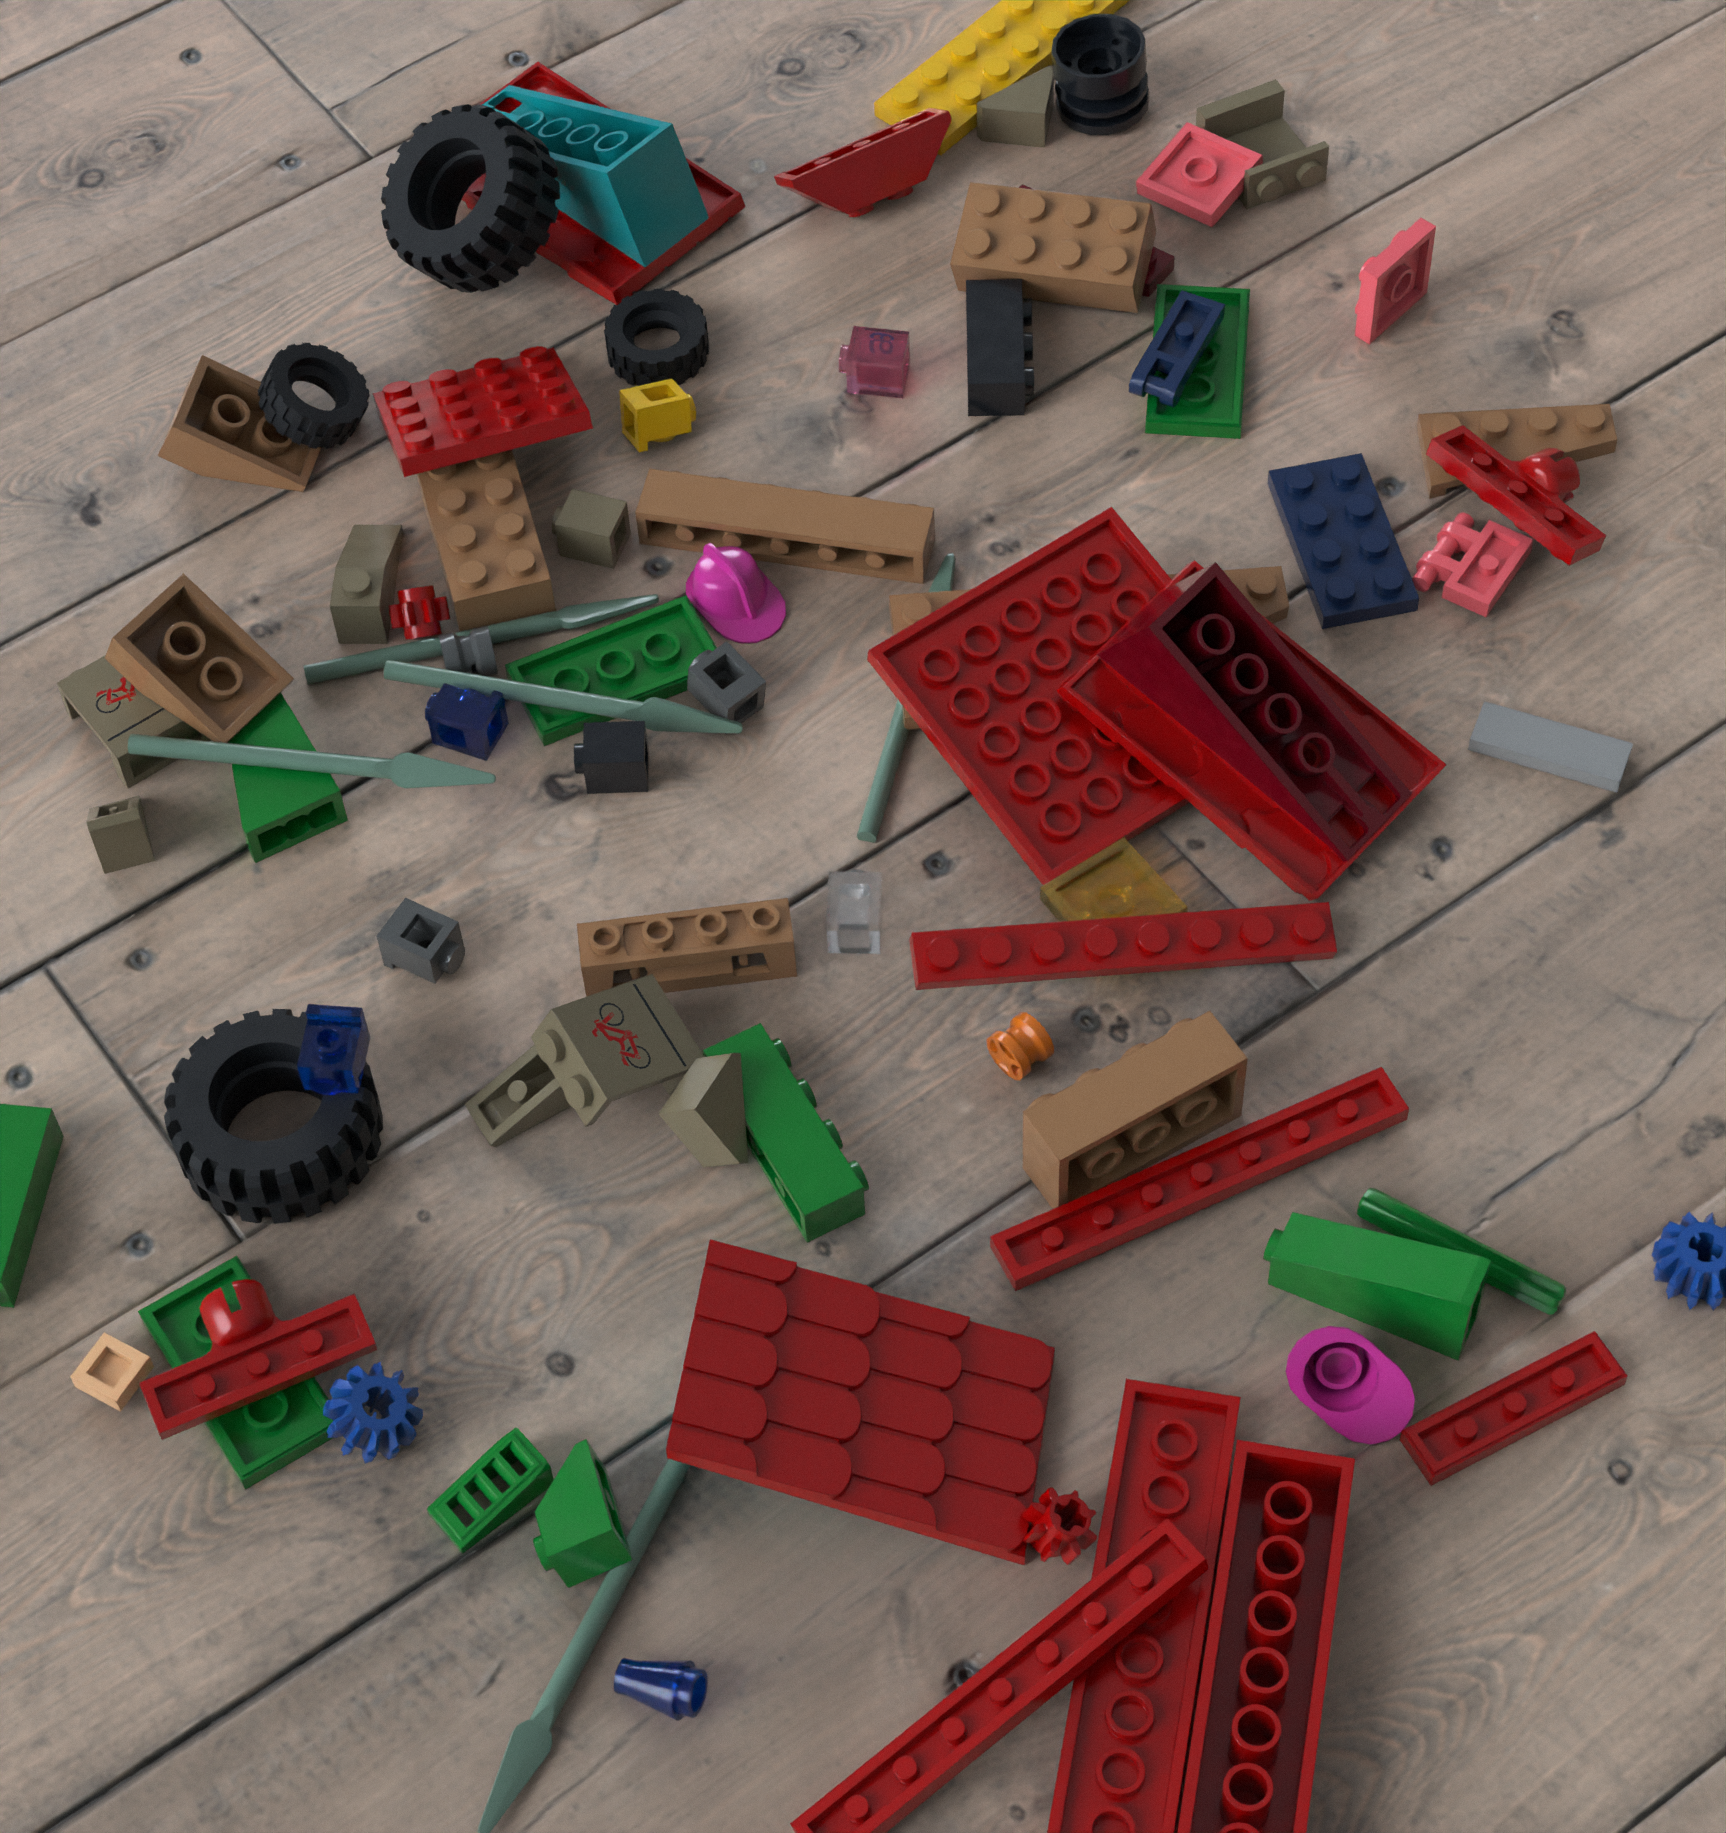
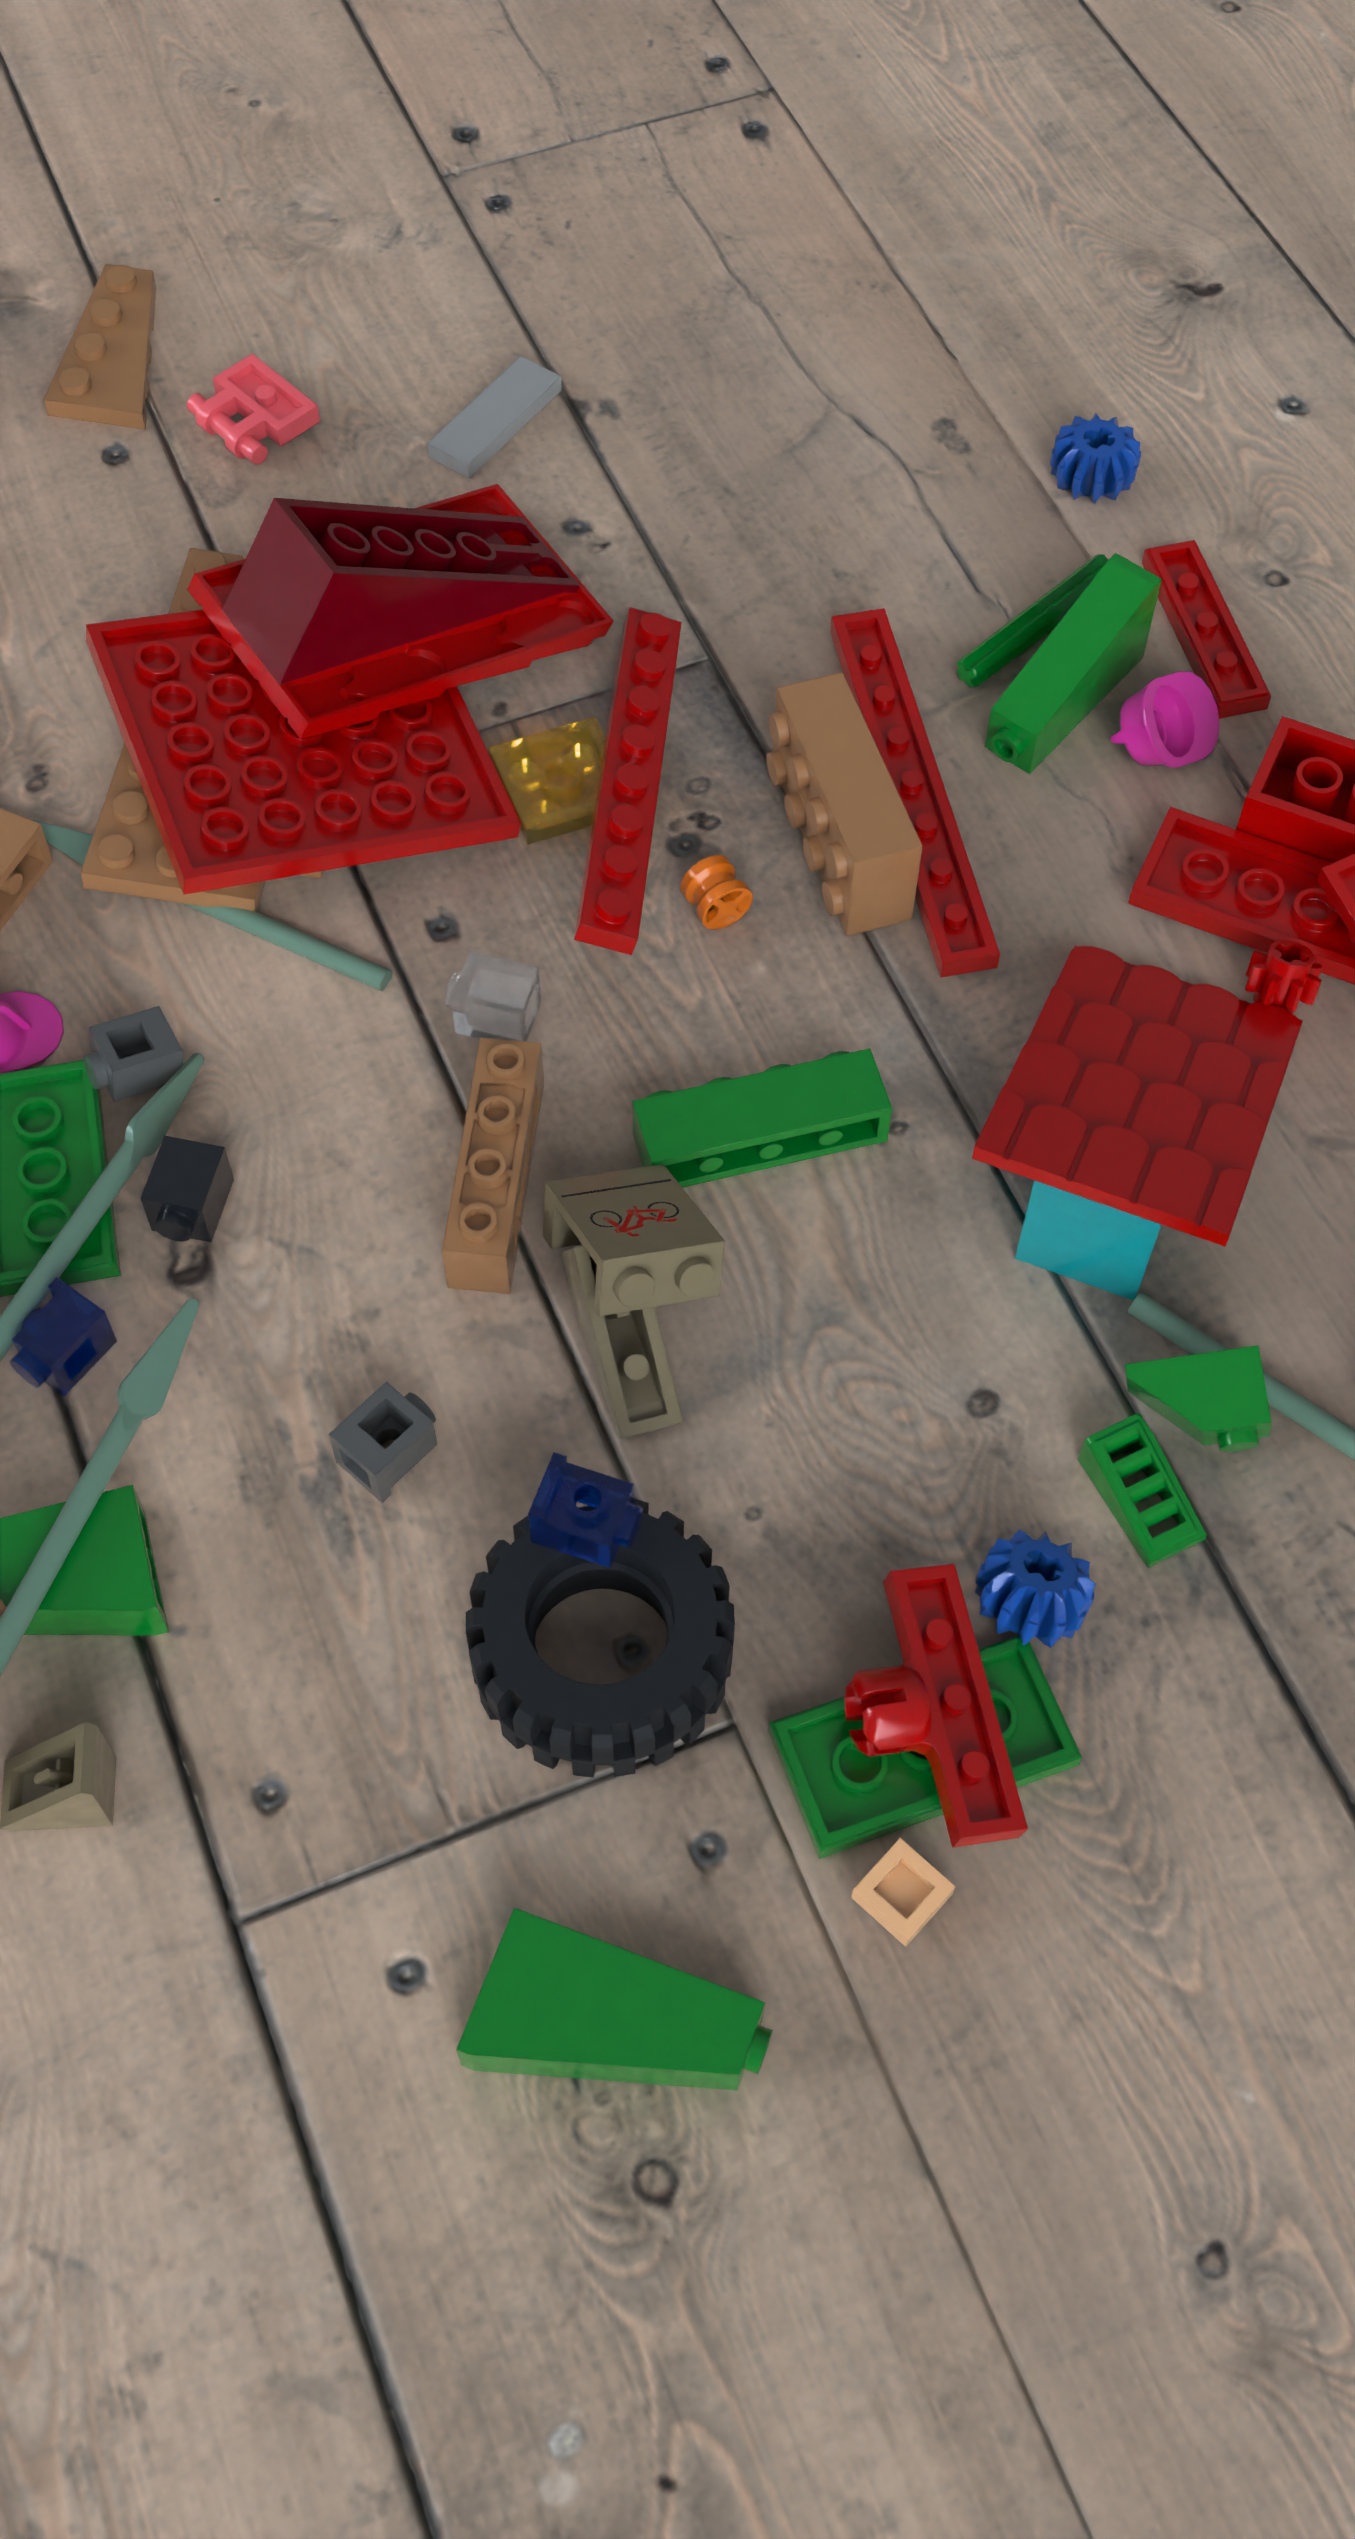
camera: 80 degrees left, 5 degrees up
dark tan slope [659,1053,748,1167] -> none
dark blue plate [1267,453,1419,629] -> none
red plate [1426,425,1607,566] -> none

